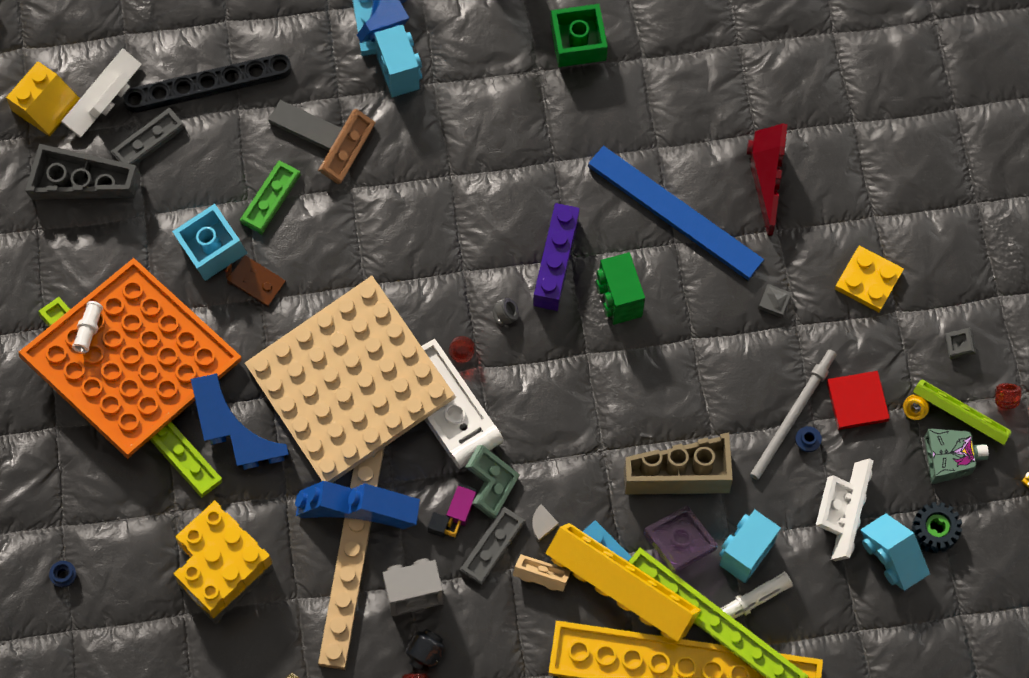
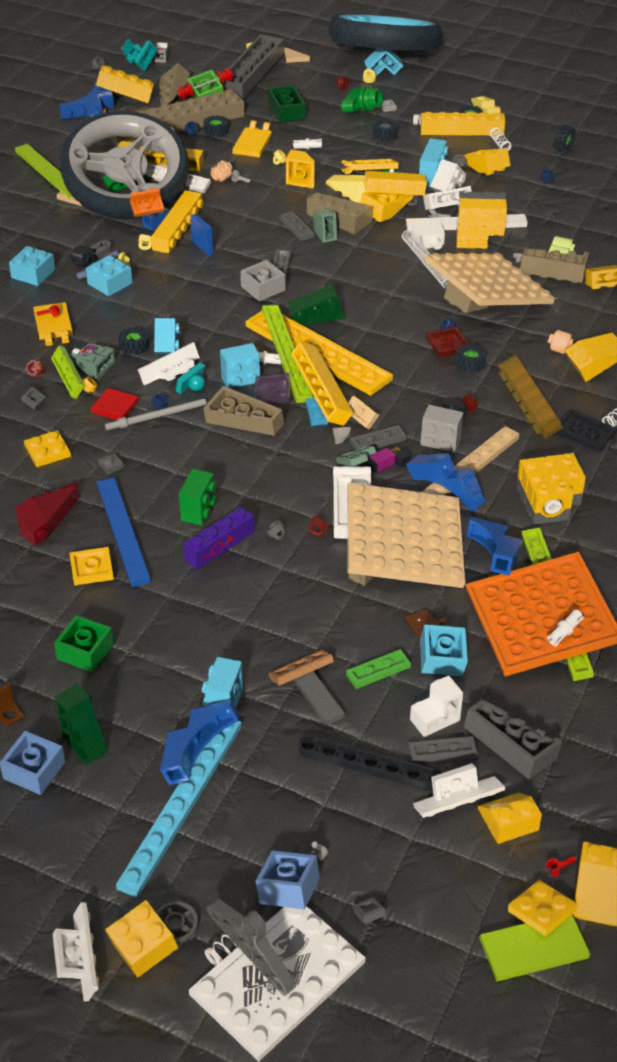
camera: 145 degrees left, 25 degrees down
none -> yellow plate [70,547,114,585]
none -> teal tile [176,362,205,394]
none -> white brick [410,676,463,737]

